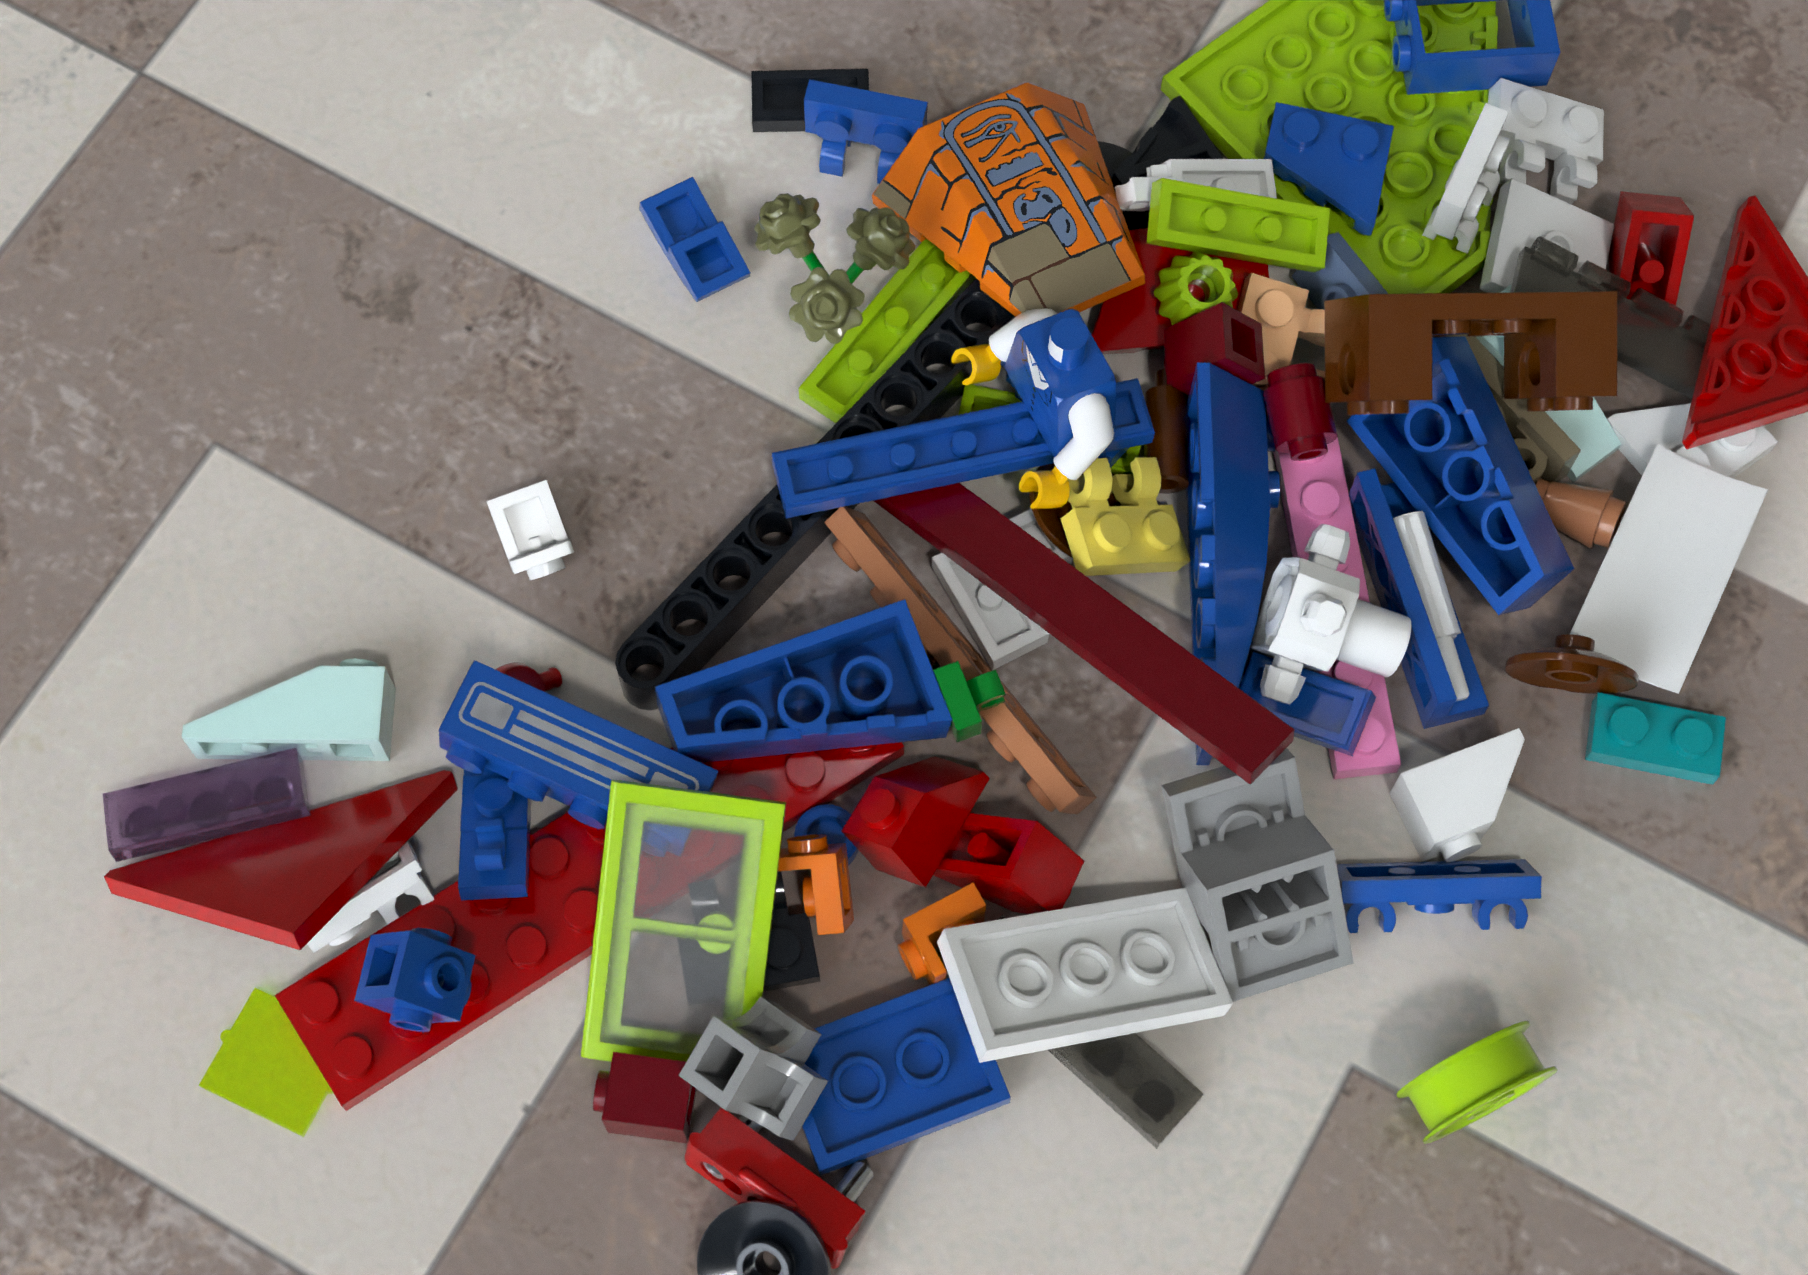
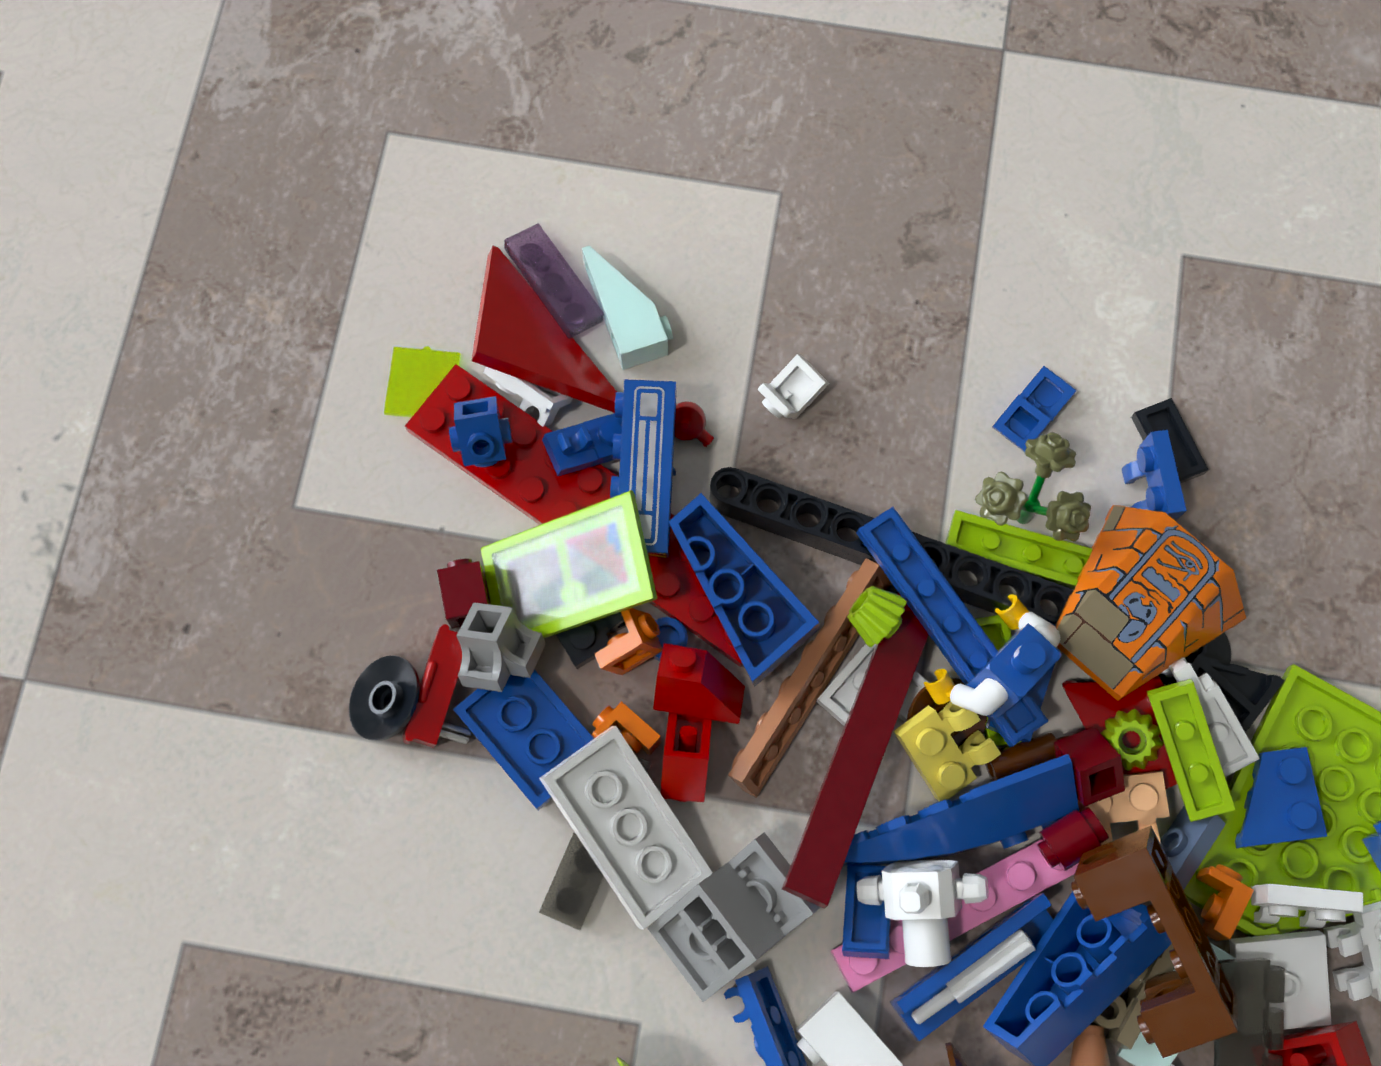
camera: 70 degrees right, 5 degrees up
green tile [933,661,1006,743] -> none
none -> lime piece [847,586,907,648]
none -> orange bracket [1196,864,1254,941]

